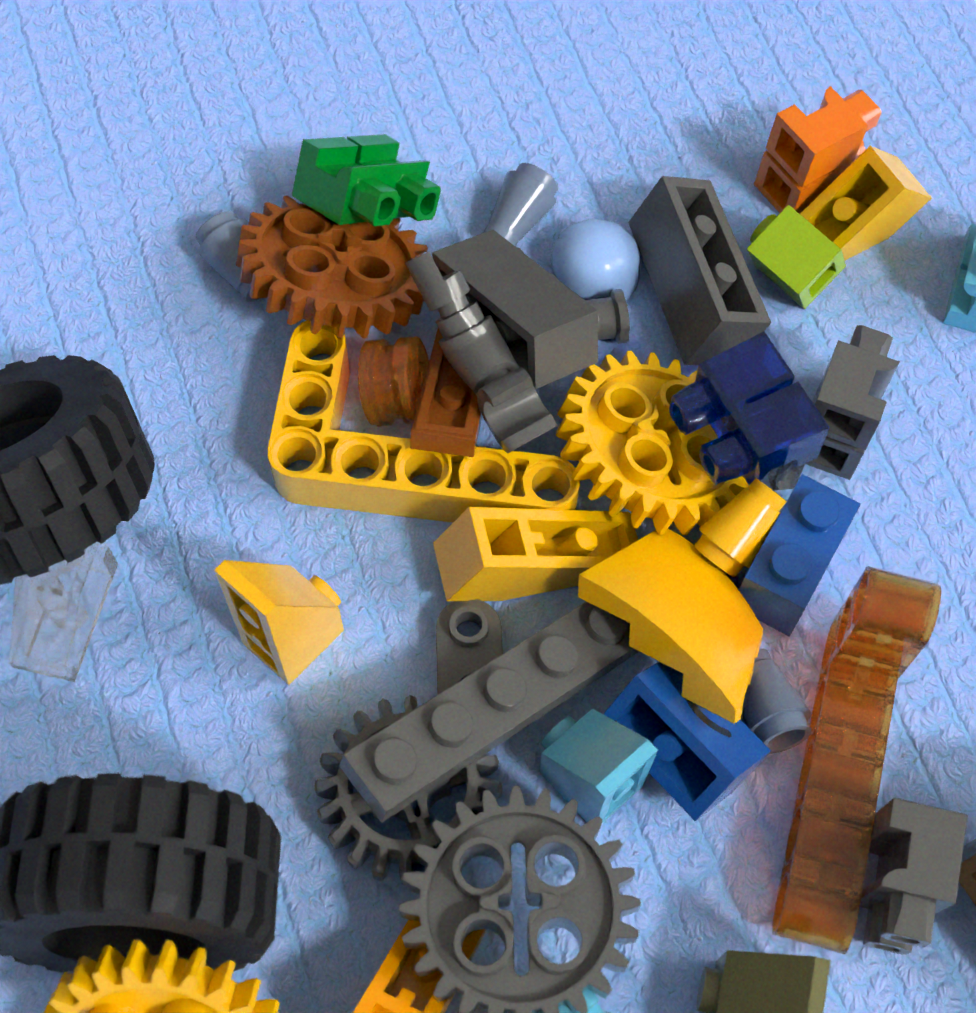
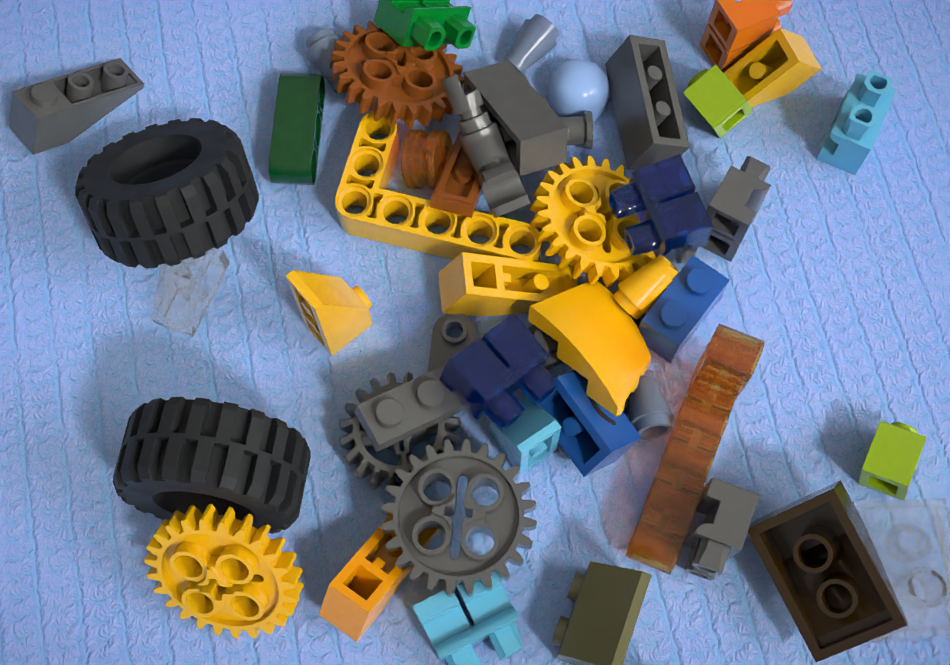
camera: 10 degrees right, 5 degrees up
none -> dark green beam [269,73,325,185]
none -> clear blue hips [439,313,557,430]

